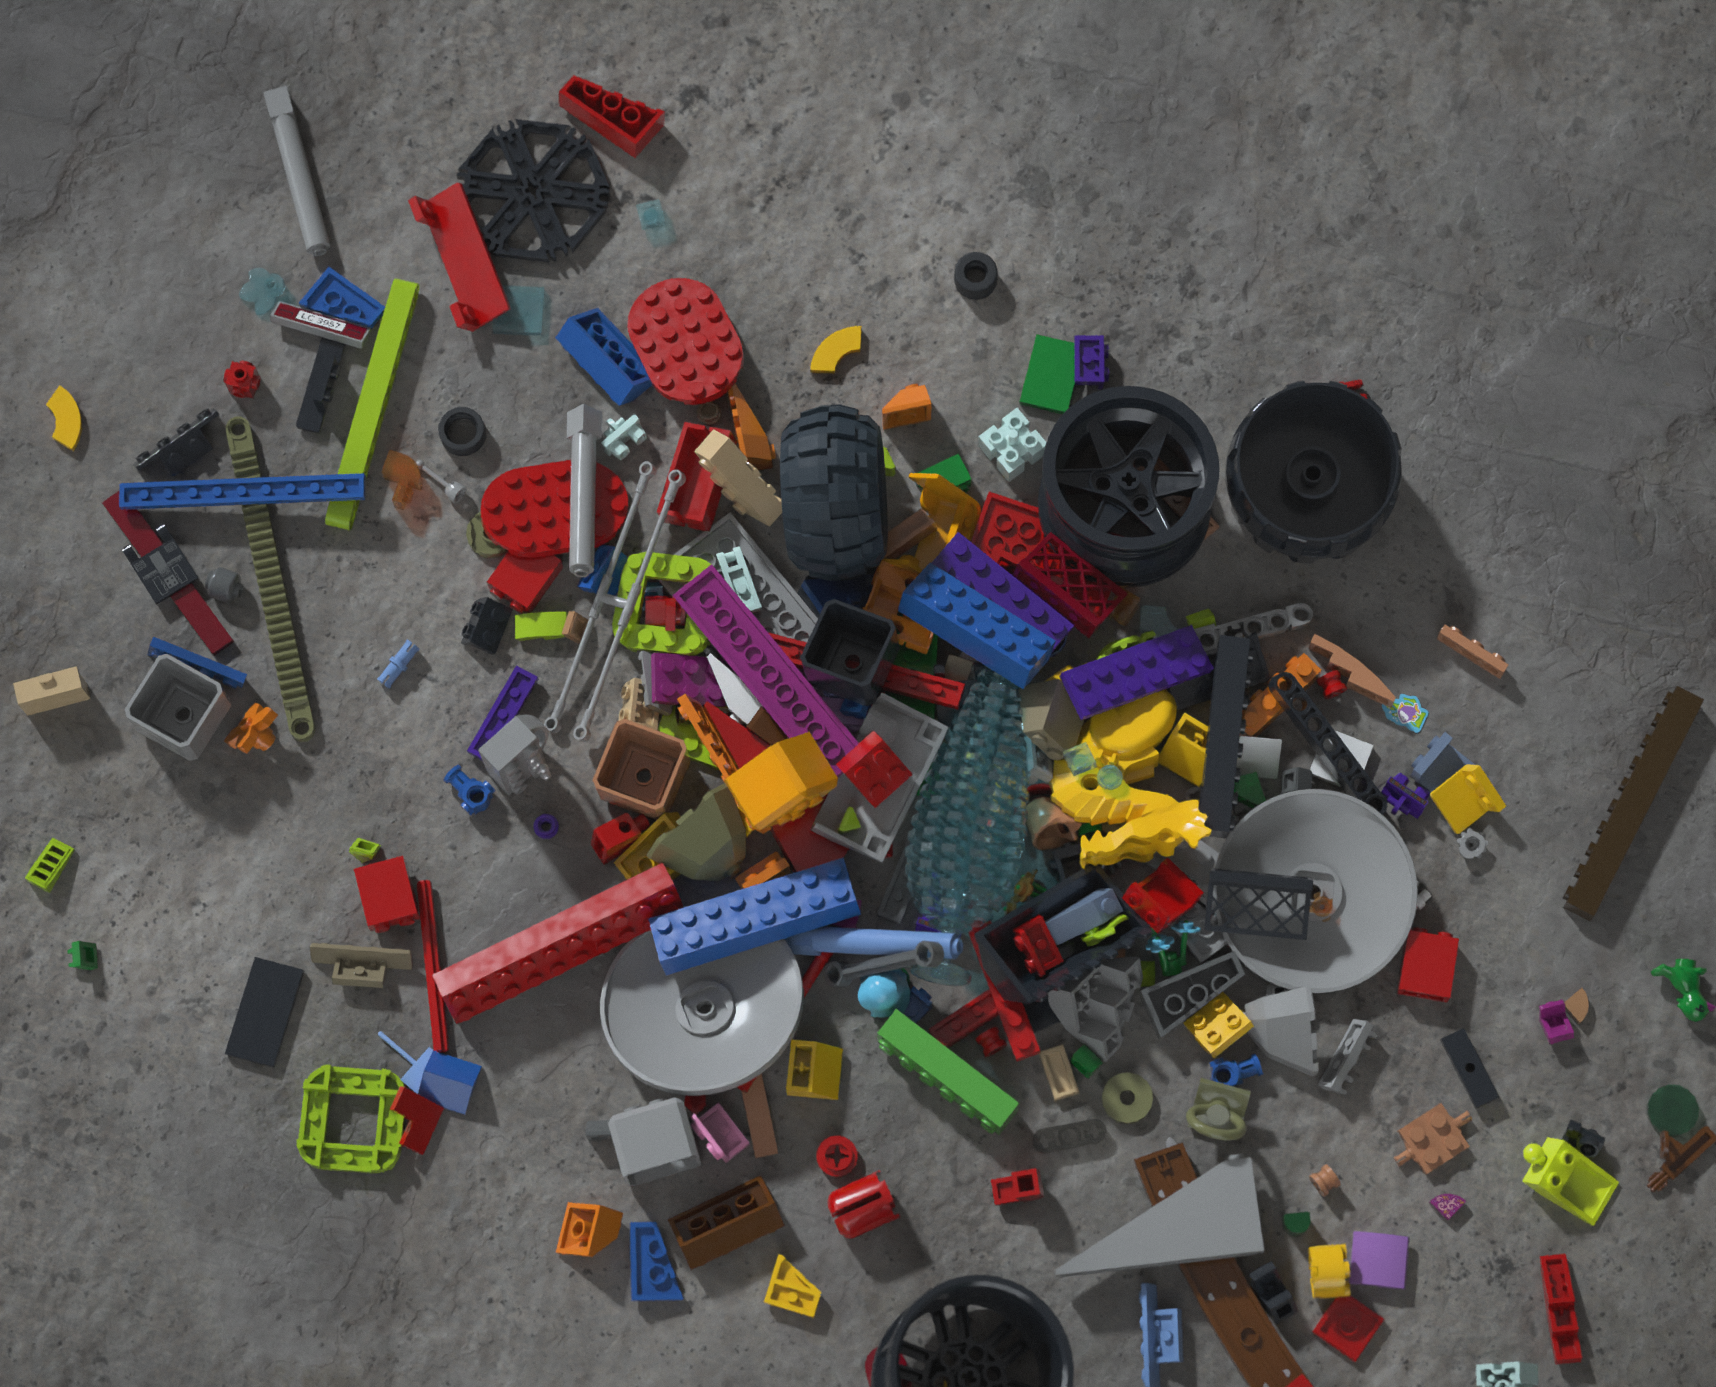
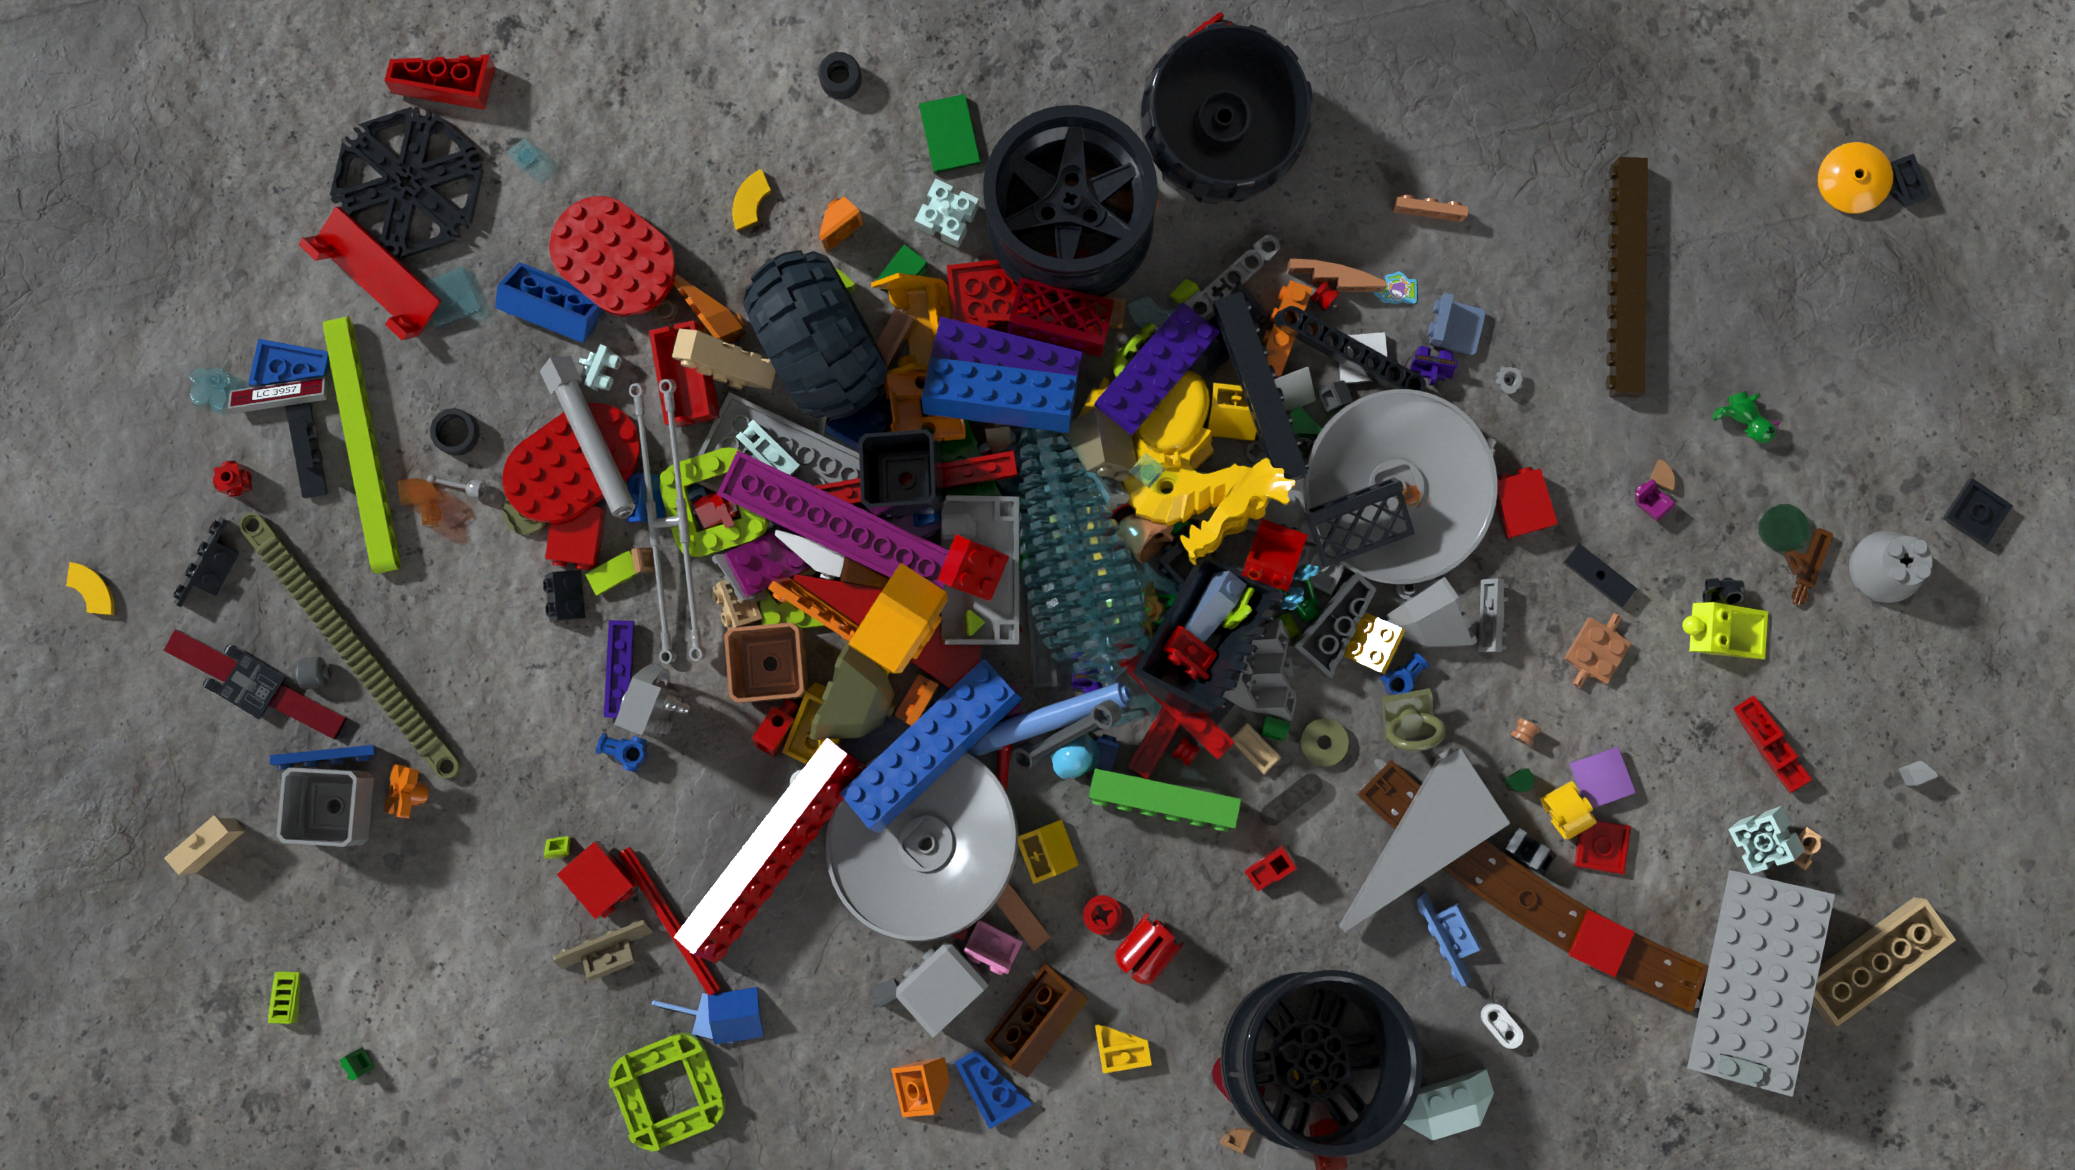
camera: 30 degrees left, 10 degrees up
blue plate [119,473,366,510] -> none
black tile [225,957,305,1068] -> none
light grey brick [263,86,330,256] -> none
medium blue pin [377,640,419,689] -> none
red tile [390,1086,444,1155] -> none
dark purple plate [533,814,559,839] -> none
dark purple bracket [1074,335,1109,389] -> none
clear light blue plate [1097,765,1123,790] -> none
magenta tile [1429,1194,1466,1221] -> none
yellow bracket [1430,764,1506,834] -> none

